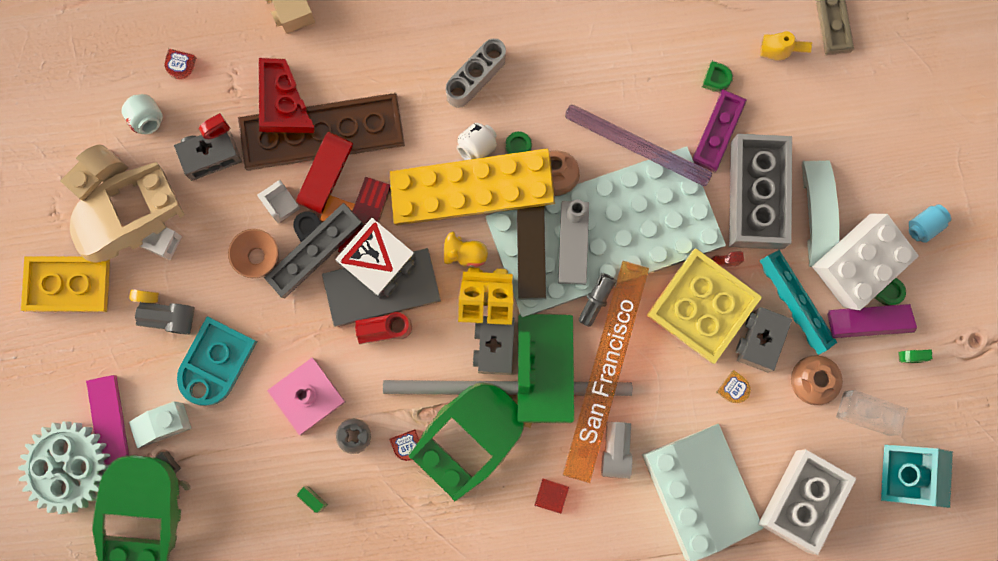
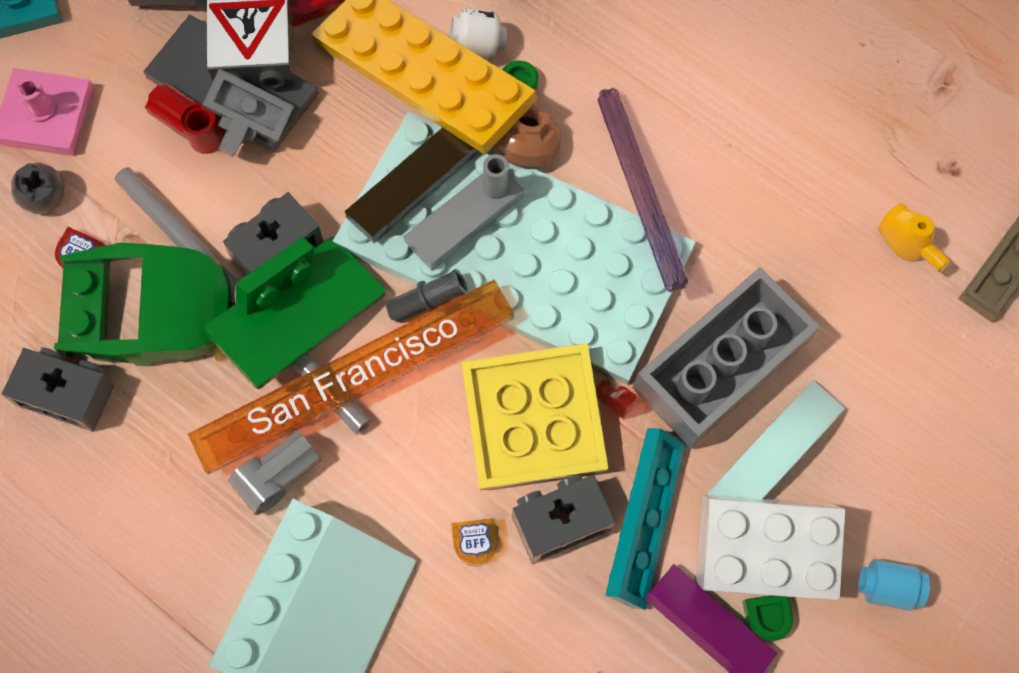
camera: 45 degrees right, 10 degrees down
yellow animal [444,231,488,267] -> none
yellow hips [458,267,513,325] -> none
clear red tile [534,478,569,514] -> none
magenta tile [692,89,747,172] -> none
green tile [702,60,733,92] -> none
nougat piece [791,355,843,405] -> none
none -> dark grey brick [1,347,114,432]
none -> light grey hinge [201,69,294,157]

